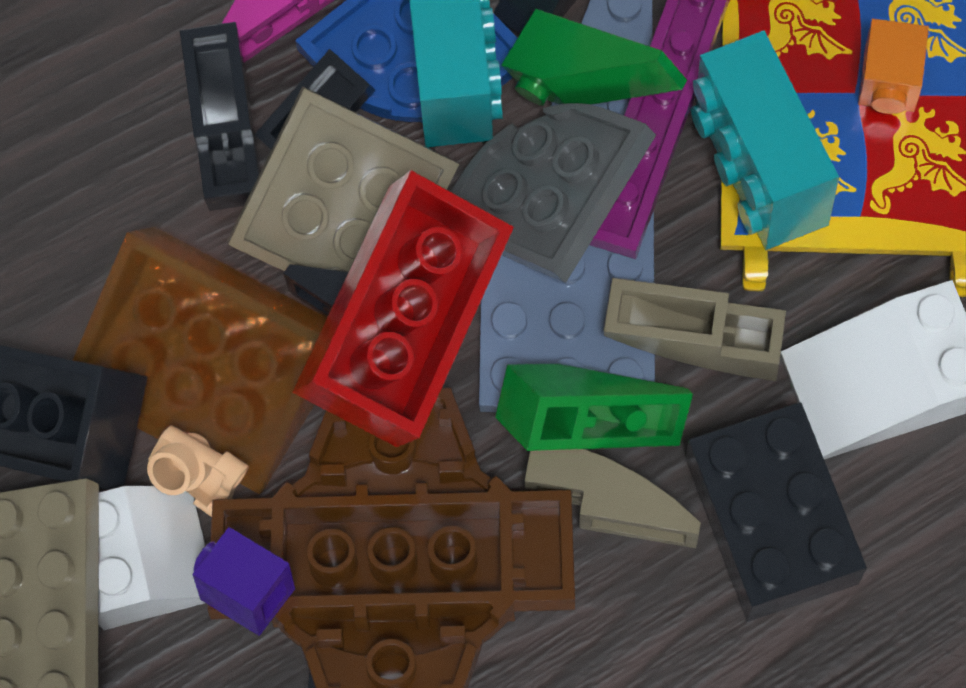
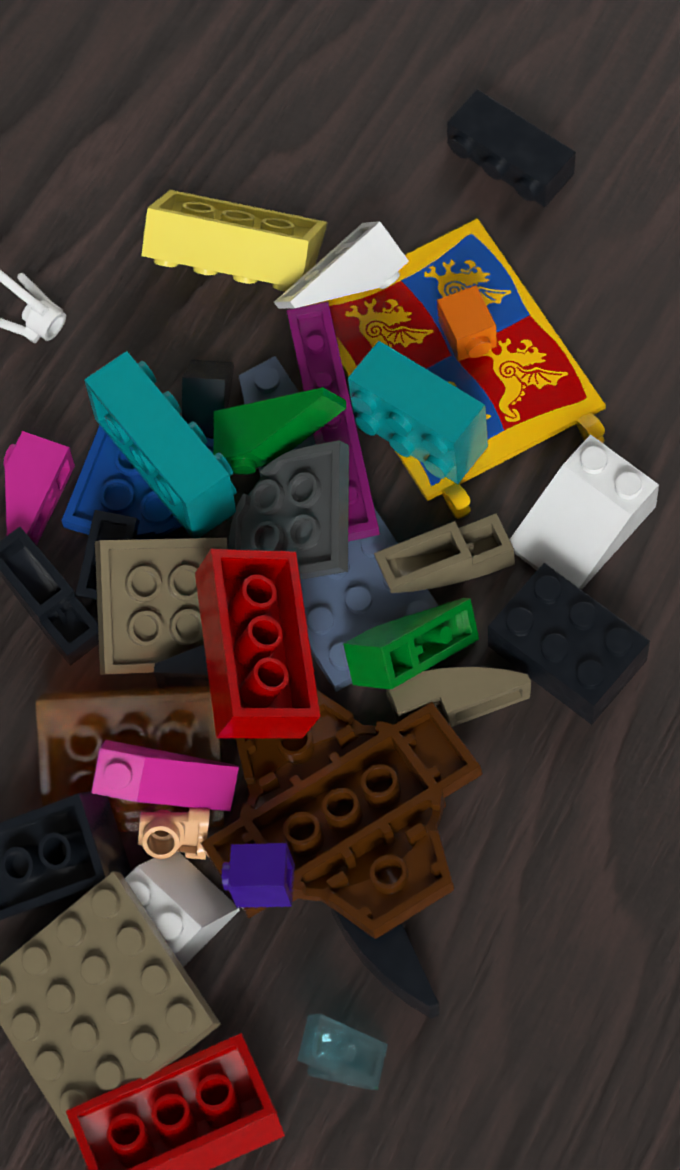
camera: 30 degrees left, 5 degrees down
none -> dark pink slope [92,740,239,811]

